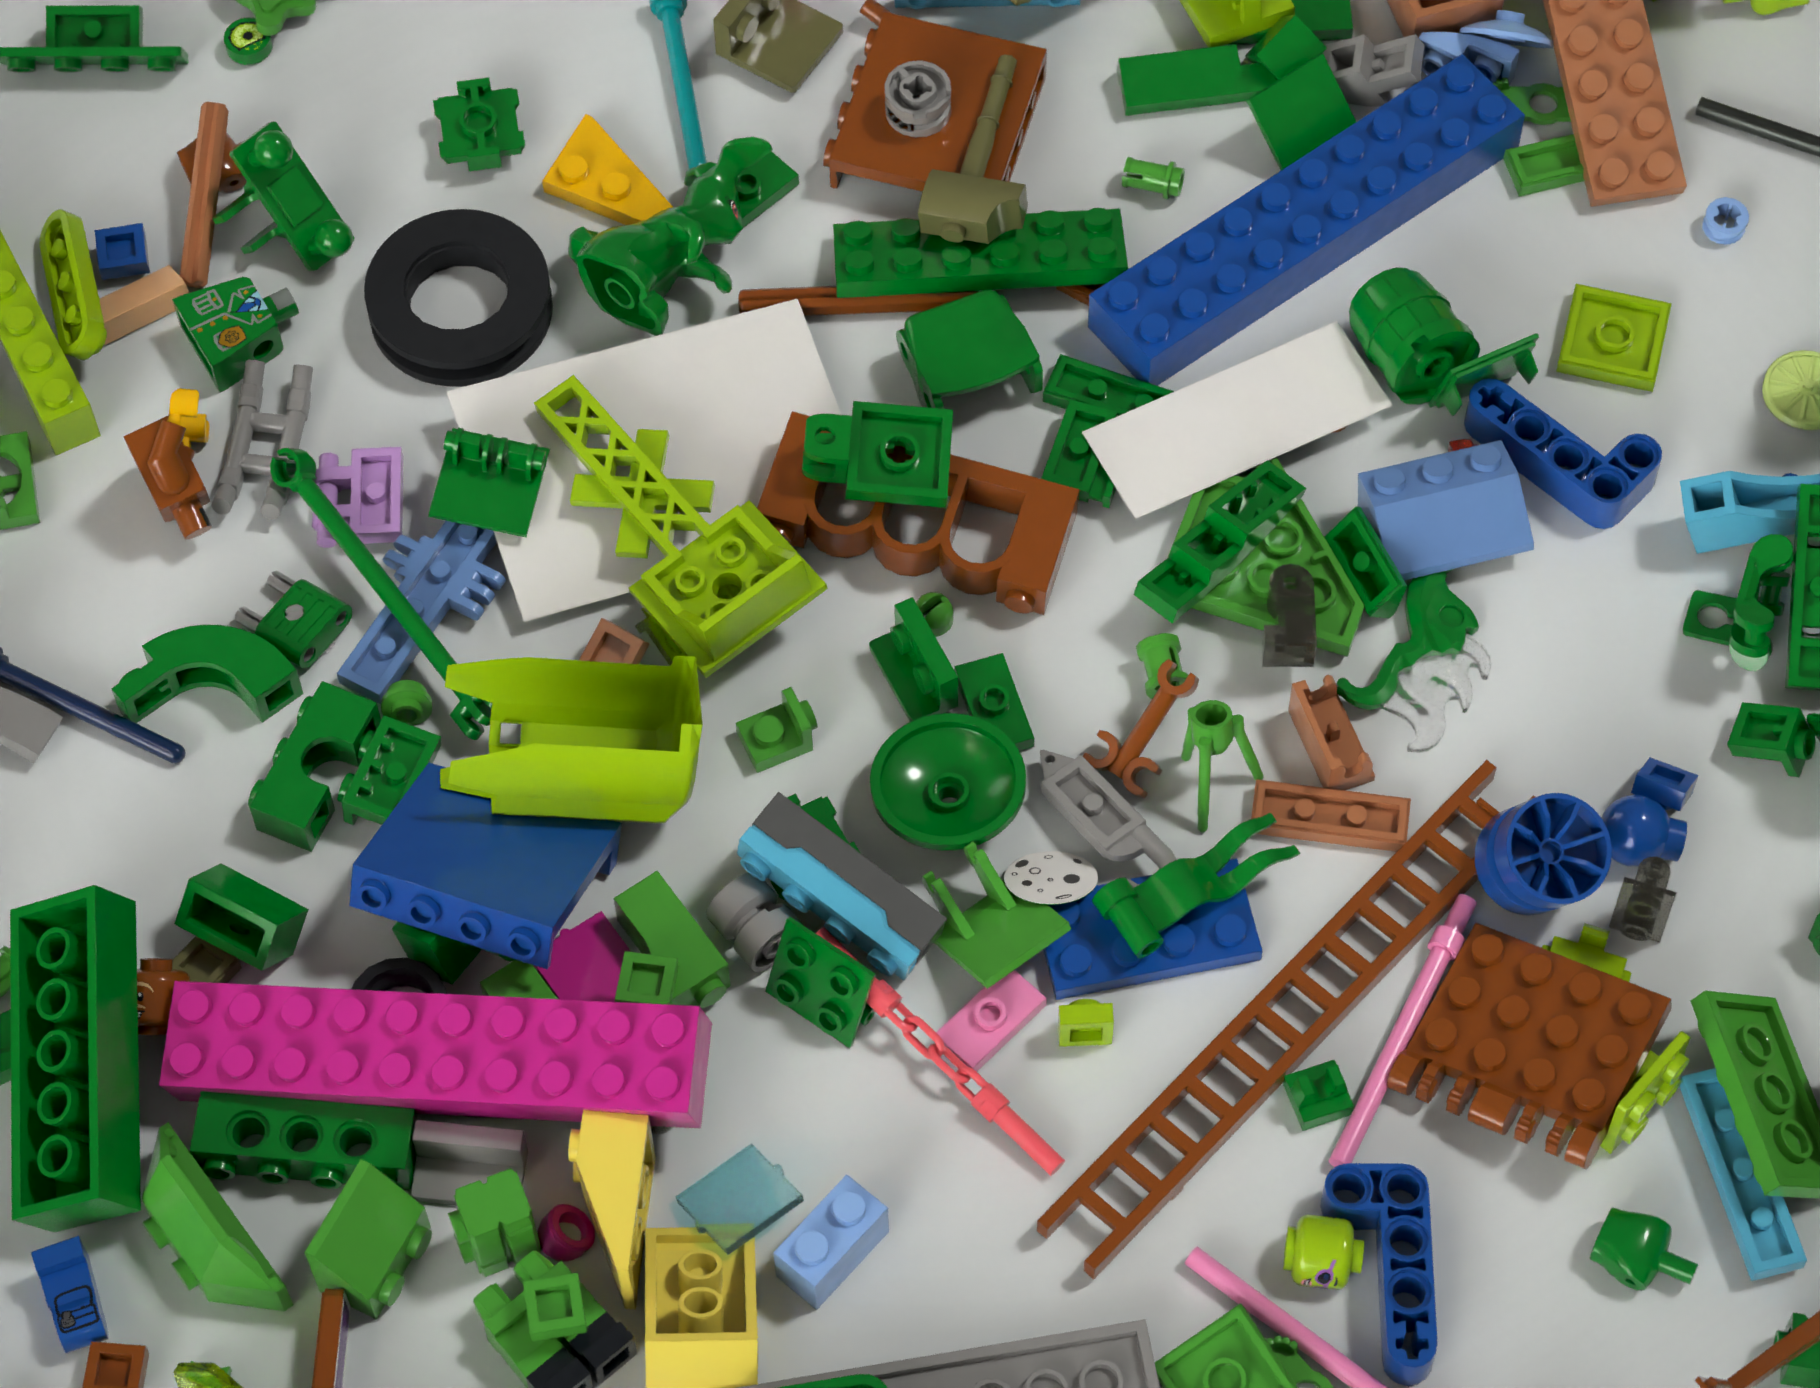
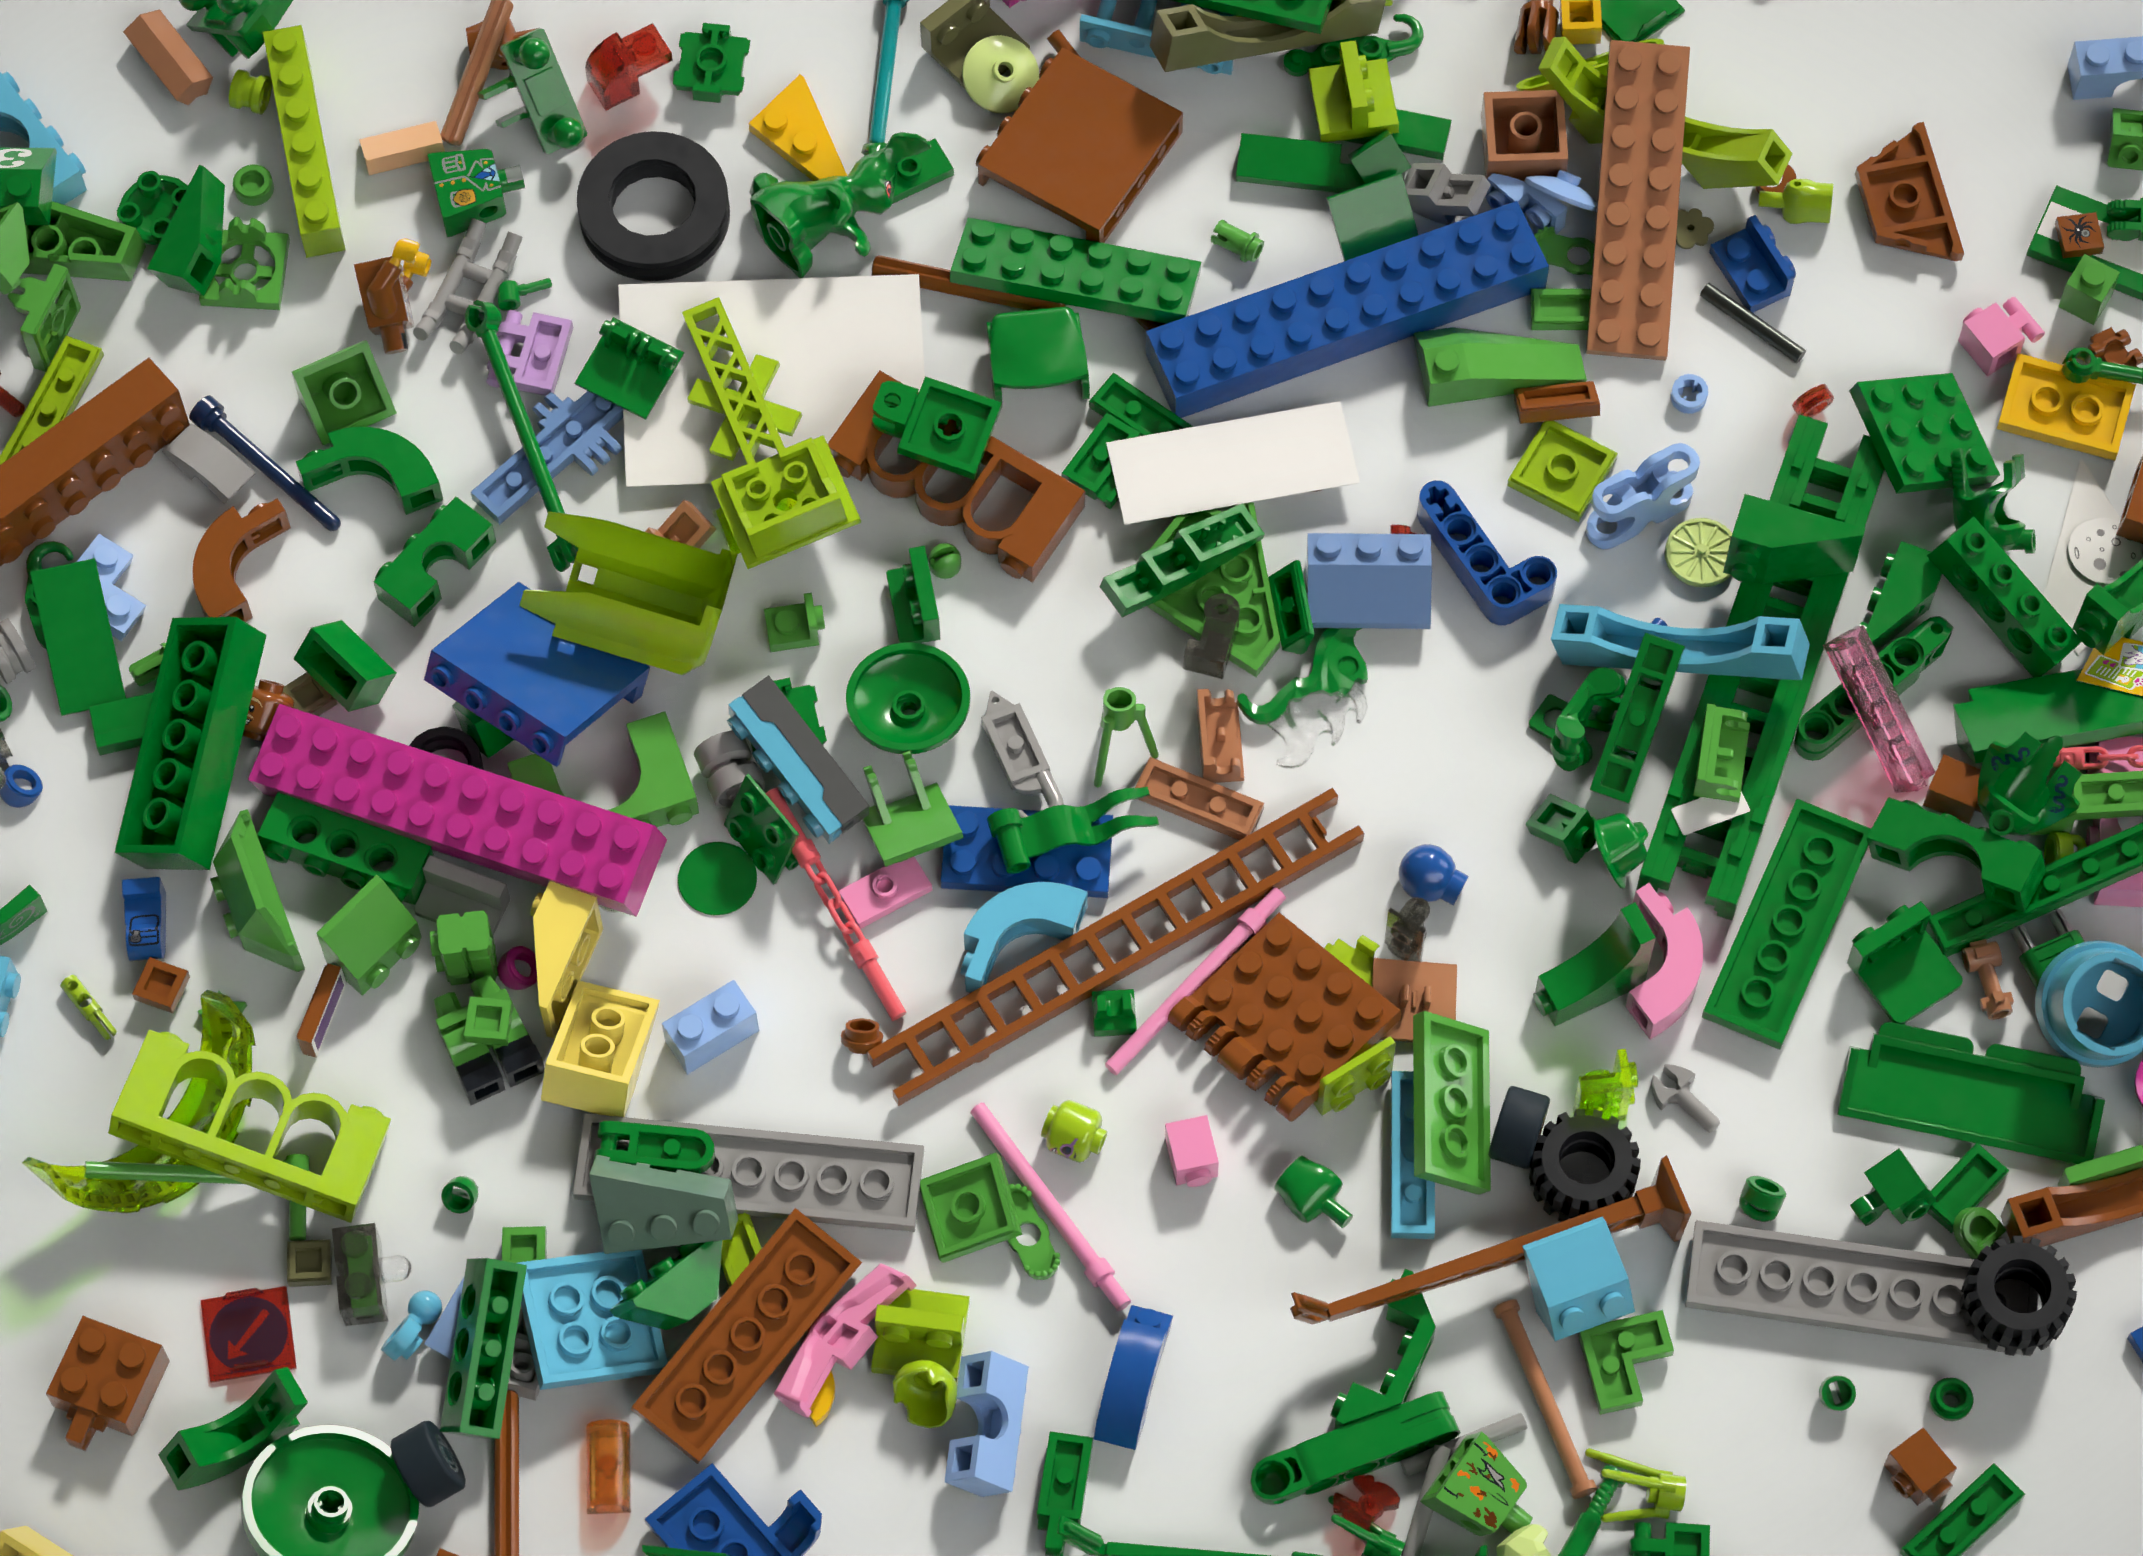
camera: 15 degrees right, 5 degrees up
lime plate [39,209,107,360] -> none
blue plate [95,223,150,280] -> none
green piece [235,571,353,669] -> none
green bracket [337,715,441,825] -> none
bright green plate [381,680,433,726] -> none
dark pink piece [533,911,631,1002] -> none
bright green plate [615,951,679,1005] -> none
clear light blue piece [676,1143,804,1255] -> none
light grey wheel [885,61,951,137] -> none
olive piece [918,55,1028,244] -> none
green plate [954,653,1035,751] -> none
white sticker [1004,851,1098,905] -> none
lime plate [1058,999,1114,1047] -> none
dark orange bar [1083,659,1199,798] -> none
bright green bush [1136,633,1188,699] -> none
blue beam [1320,1163,1437,1386] -> none
green piece [1349,267,1480,405] -> none
green piece [1428,333,1539,416] -> none
blue wheel [1475,793,1612,915] -> none
blue plate [1631,757,1699,811] -> none
none -> dark orange arch [193,498,291,622]
none -> bright green slope [292,340,397,445]
none -> green hand [498,278,552,311]
none -> clear red brick [585,23,673,111]
none -> green sticker [678,842,757,915]
none -> dark orange plate [841,1018,883,1054]
none -> medium azure arch [960,882,1088,993]
none -> yellowish green dish [962,35,1039,113]
none -> bright pink brick [1165,1115,1219,1187]
none -> nougat piece [1372,958,1457,1042]
none -> bright green wedge [1413,327,1587,407]
none -> dark orange tile [1514,381,1600,424]
none -> light blue piece [1586,443,1700,549]
none -> olive plant [1676,208,1714,249]
none -> blue bracket [1709,215,1796,313]

